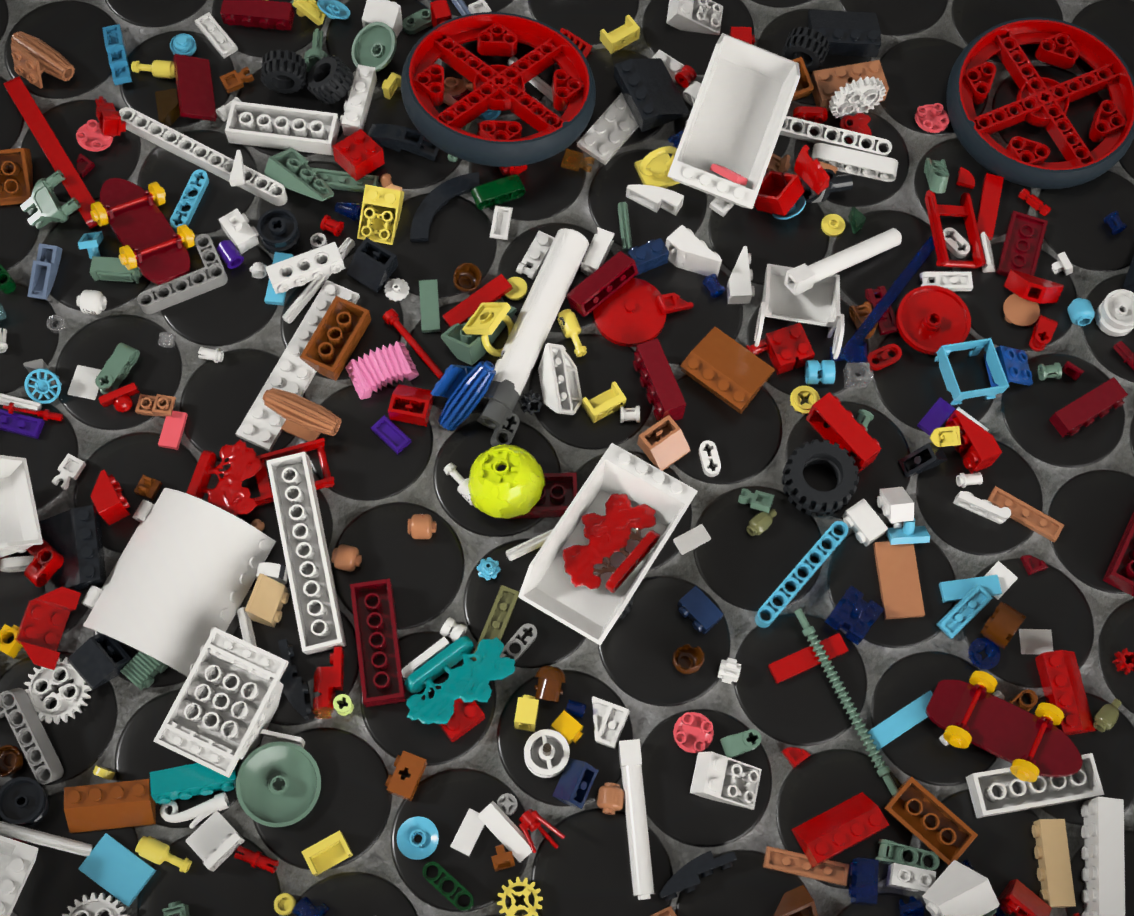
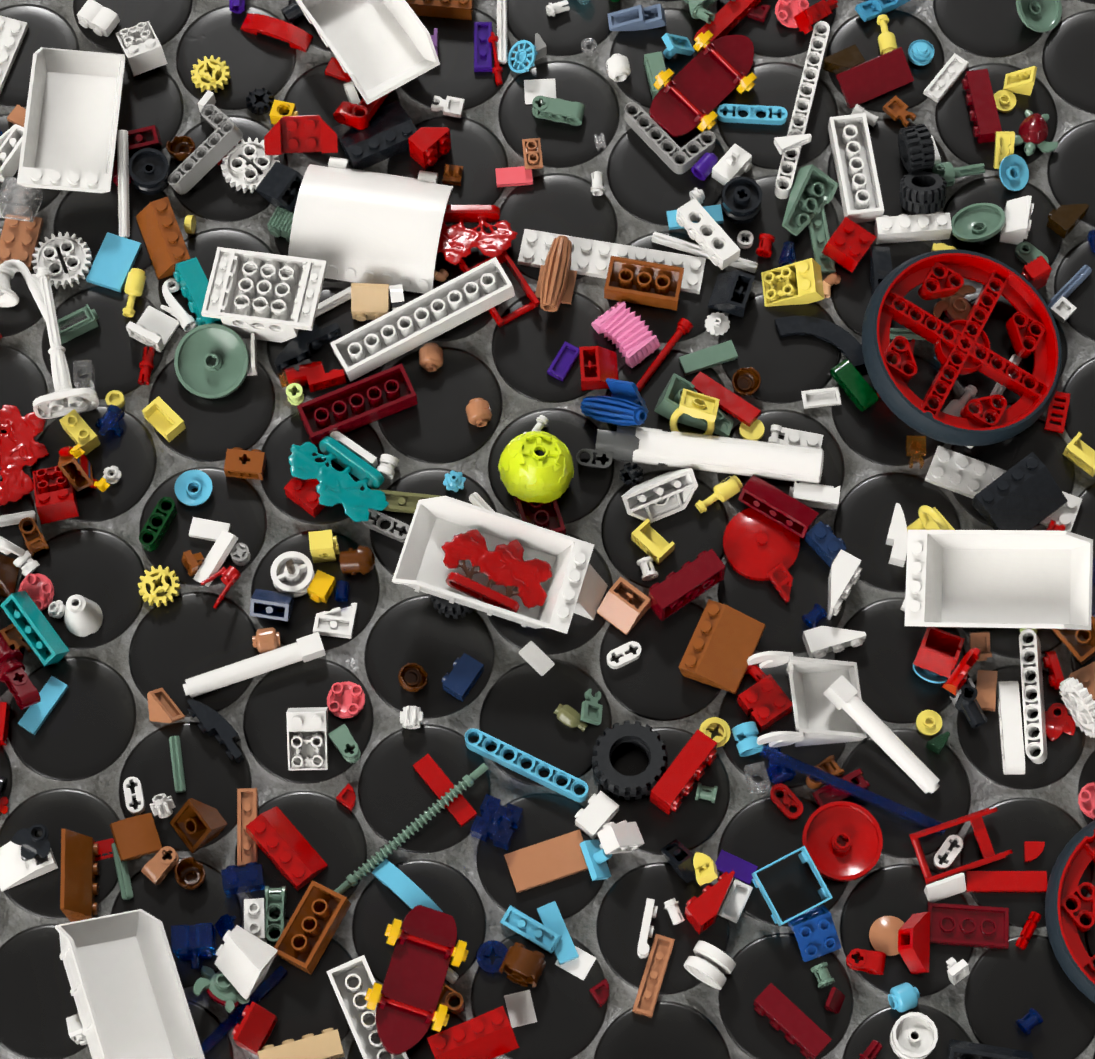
camera: 80 degrees right, 0 degrees up
red tile [98,383,140,413] -> none
sand green axle [617,202,632,252] -> none
coral tile [710,164,748,186] -> none
white plate [919,272,973,291] -> none
sand green piece [924,158,950,193] -> none
none -> white wheel [683,940,736,990]

